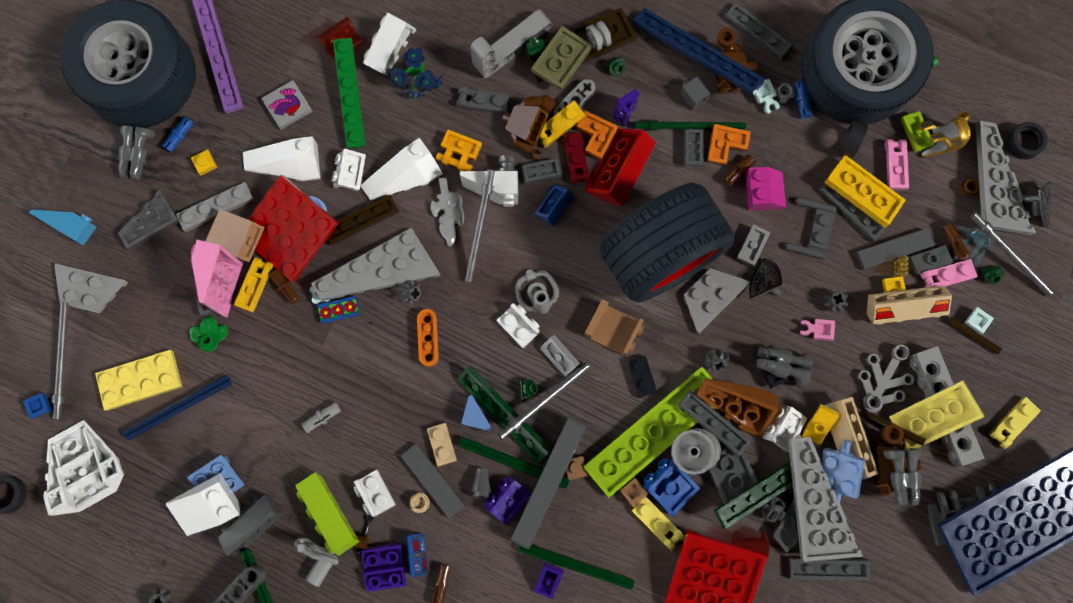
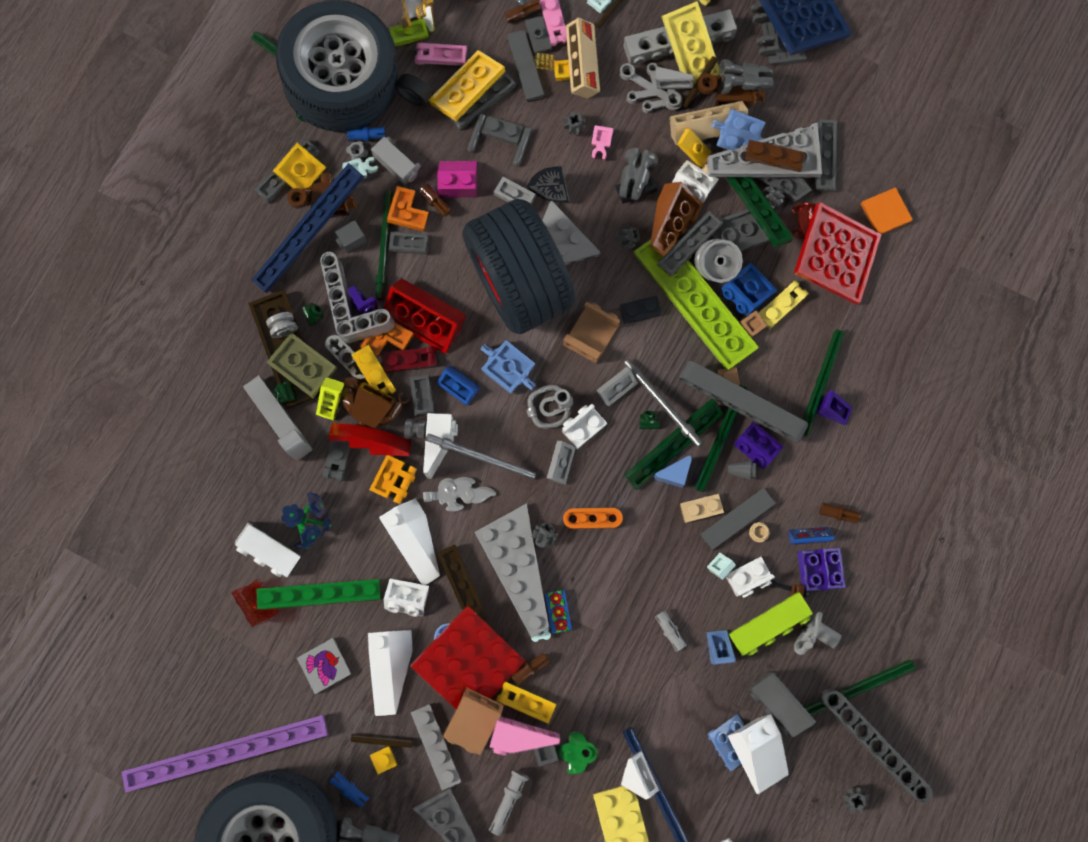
camera: 85 degrees left, 0 degrees up
none -> yellow tile [273,143,327,189]
none -> neon yellow slope [316,378,344,421]
none -> light grey beam [320,252,395,343]
none -> red slope [329,423,412,456]
none -> dark brown bar [351,734,413,748]
none -> light grey brick [371,136,421,185]
none -> medium blue plate [481,340,536,394]
none -> light grey pin [489,770,529,836]
none -> light grey plate [547,441,576,485]
none -> white slope [621,751,659,799]
none -> light grey slope [655,67,694,89]
none -> light aqua plate [707,553,736,580]
none -> medium blue slope [707,630,735,664]
none -> reddish brown plate [745,140,805,172]

